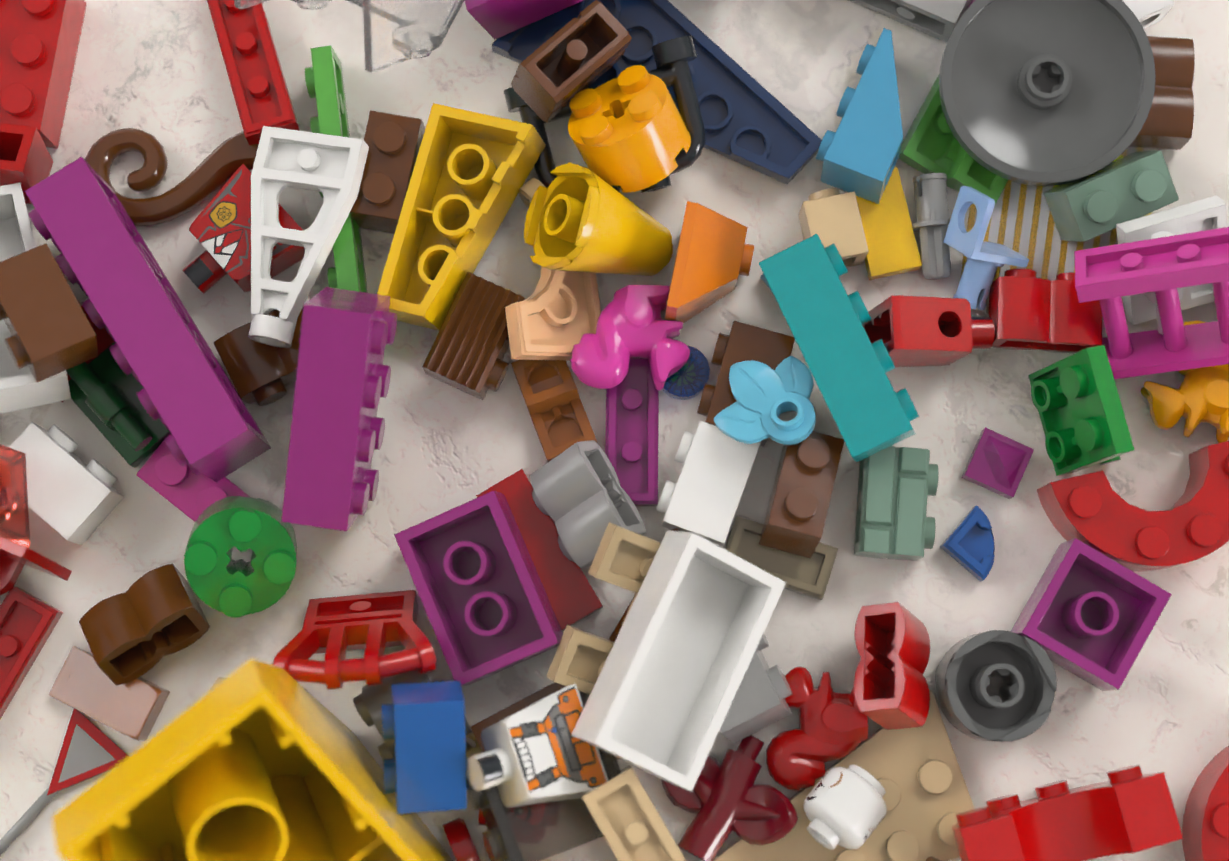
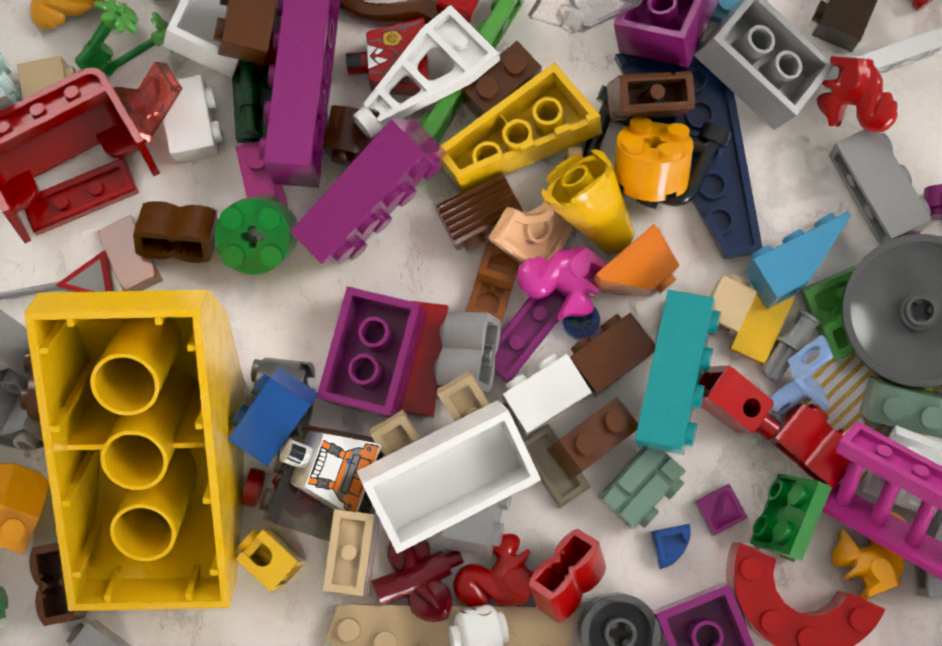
camera: 40 degrees right, 0 degrees up
red plate [272,590,436,690] -> none
medium azure plate [714,356,816,445] -> none

